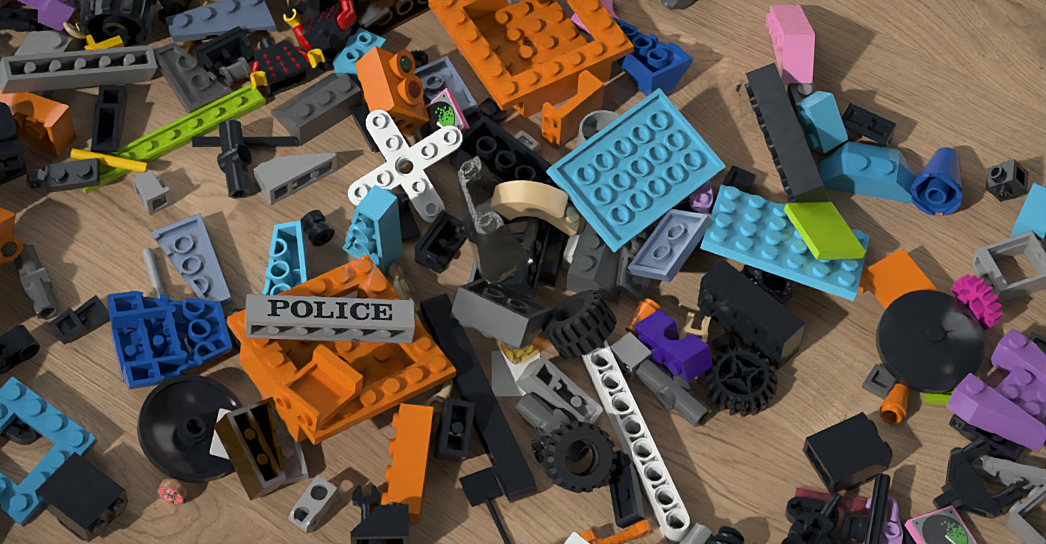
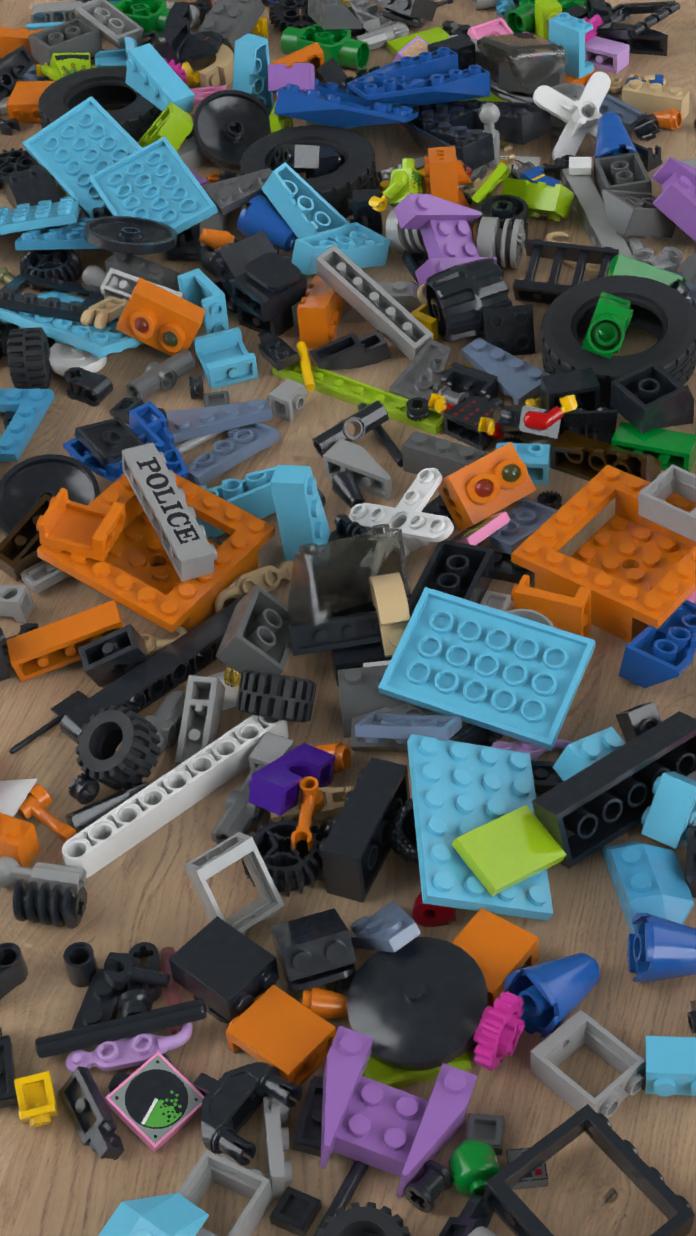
camera: 75 degrees right, 15 degrees down
none -> black bush [68,773,100,805]
none -> black tile [74,417,144,466]
none -> sand blue wing [165,399,273,443]
none -> light grey window [184,832,285,935]
none -> black bush [189,376,204,399]
none -> medium azure panel [193,327,258,390]
none -> dark grey tile [203,391,230,407]
none -> orange panel [225,984,337,1086]
none -> black brick [270,908,356,991]
none -> orange brick [291,776,324,851]
none -> black cone [332,471,365,509]
none -> sand blue wing [349,900,421,952]
none -> black bush [406,397,430,421]
none -> dark red piece [412,891,456,927]
none -> blue cone [504,953,600,1037]
none -> medium azure brick [553,727,626,781]
none -> black brick [616,702,662,743]

